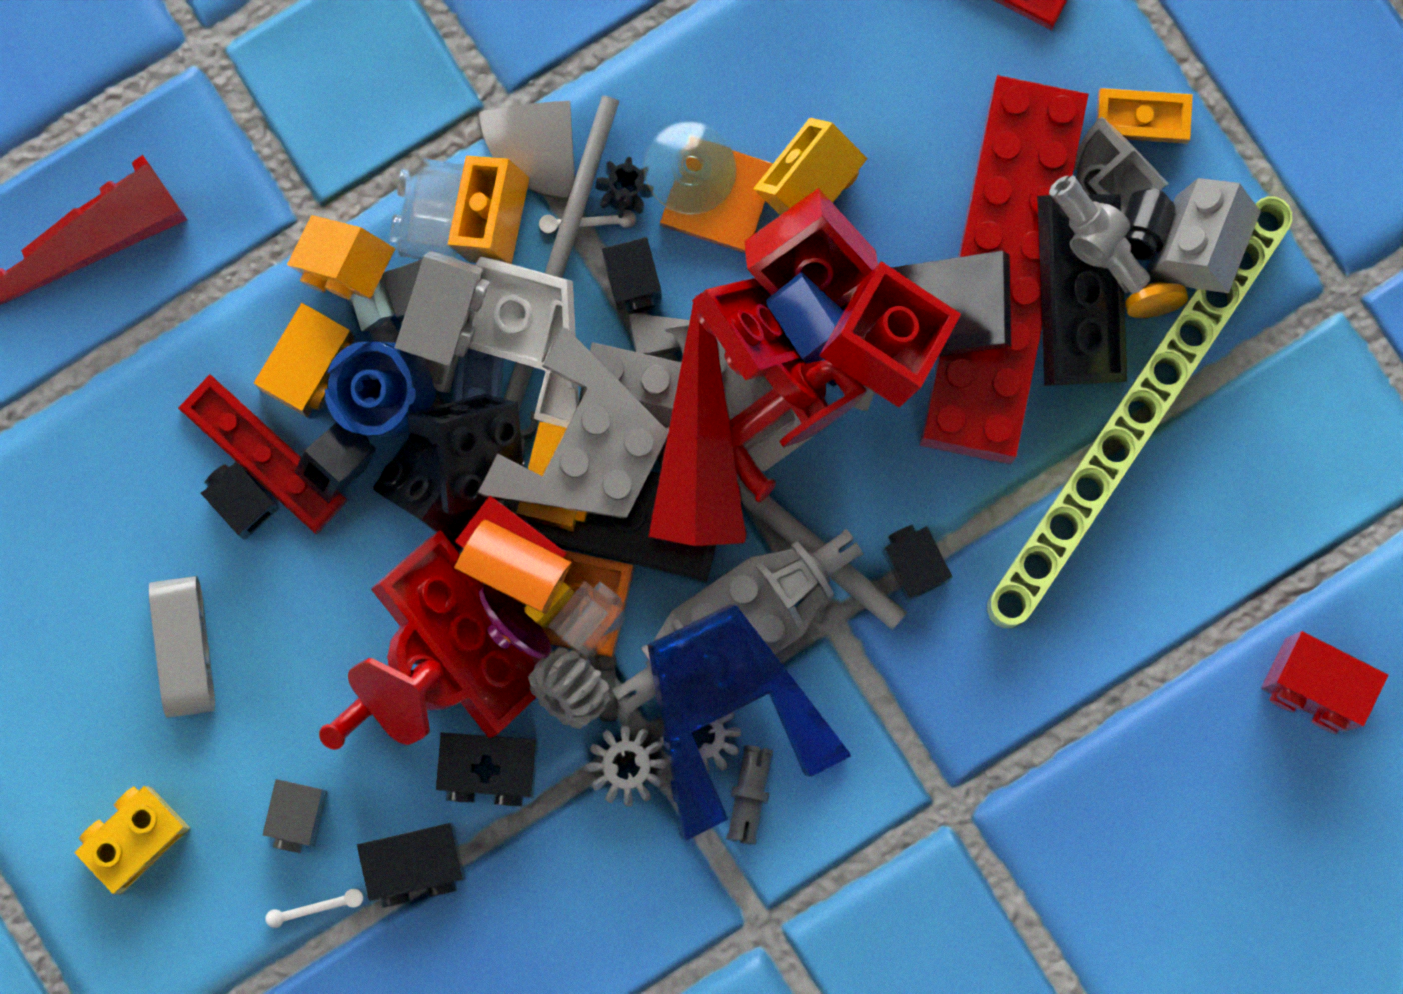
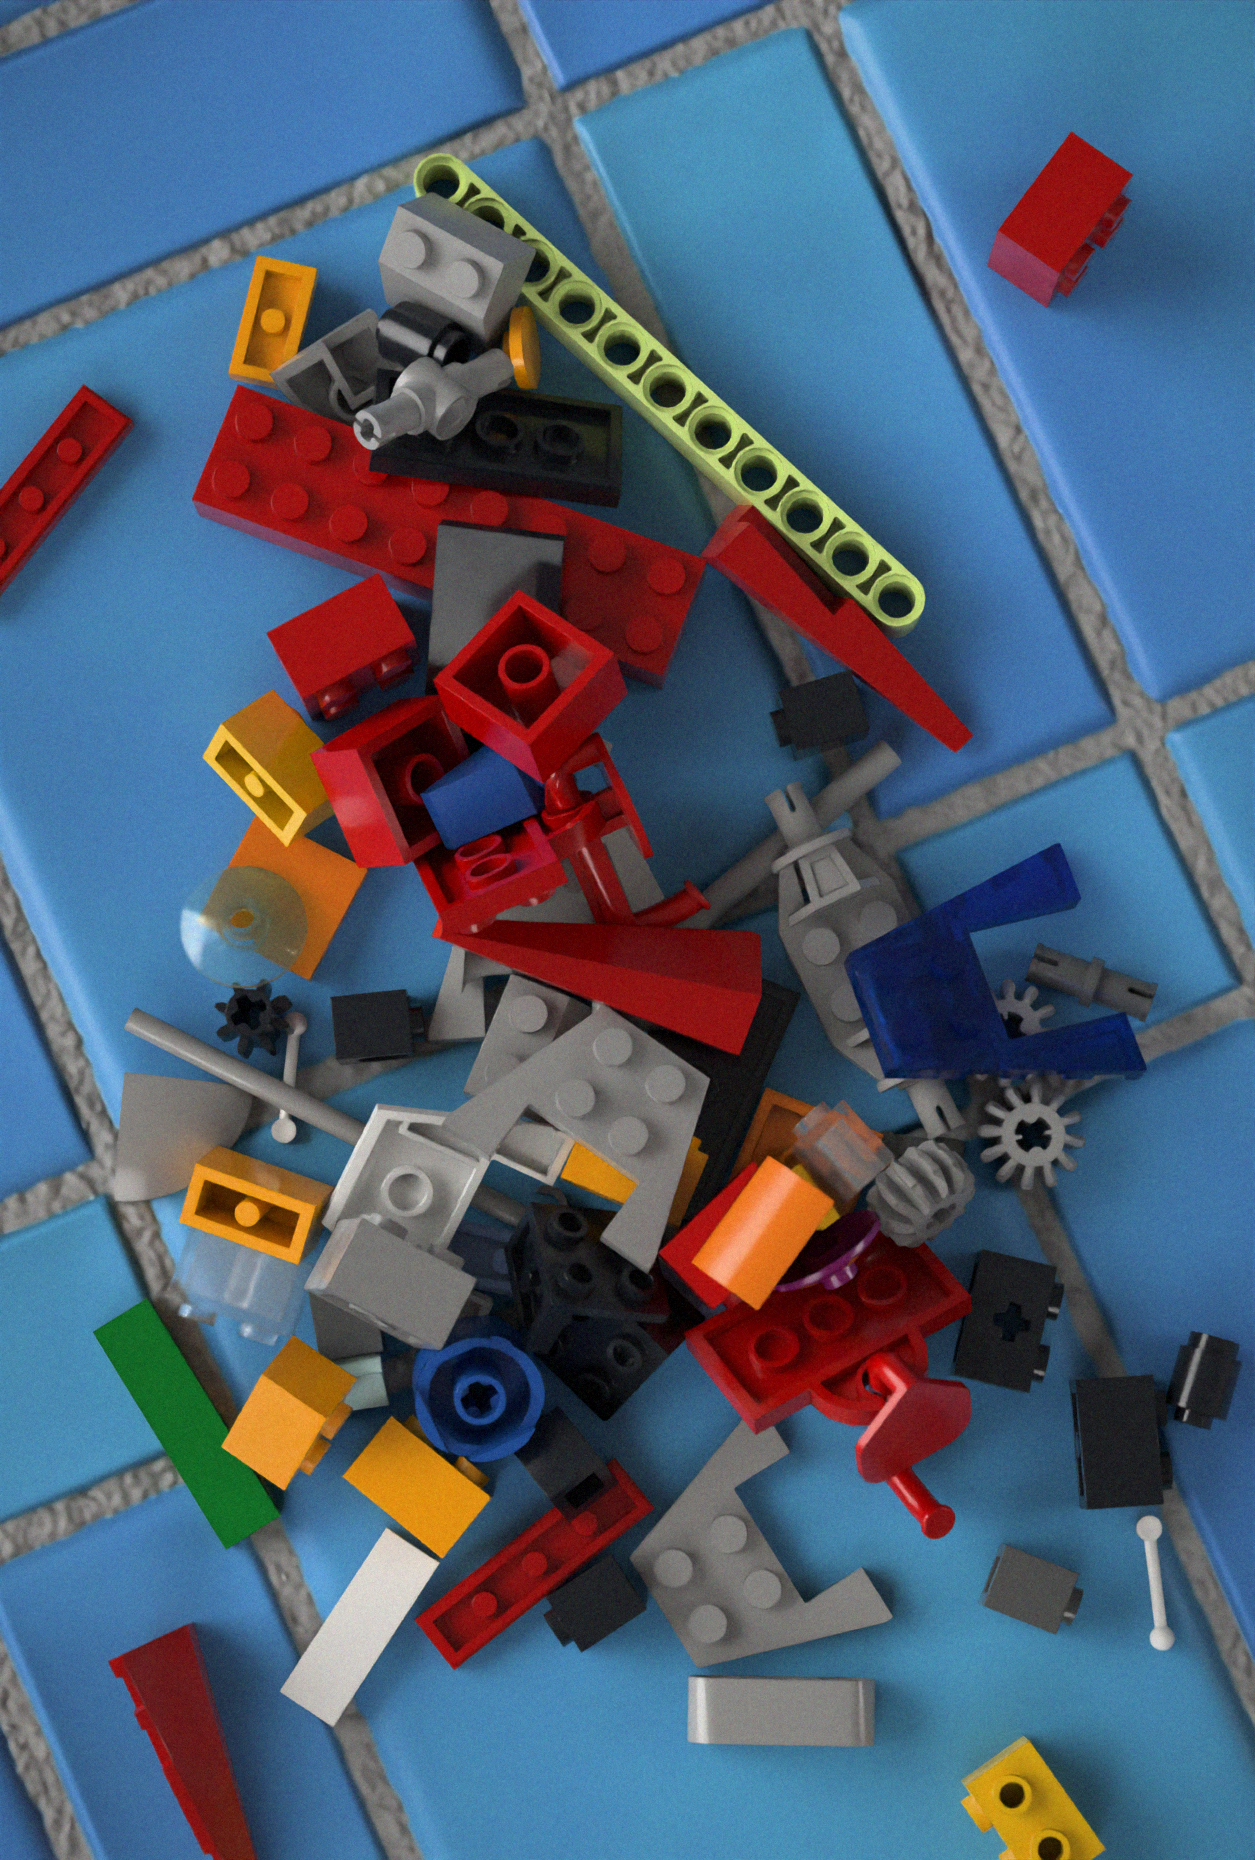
camera: 80 degrees left, 0 degrees up
none -> green tile [93,1298,282,1550]
none -> red brick [266,573,421,721]
none -> white tile [280,1527,440,1727]
none -> light grey wing [629,1419,893,1668]
none -> red wedge [699,505,974,753]
none -> black brick [1166,1331,1242,1430]

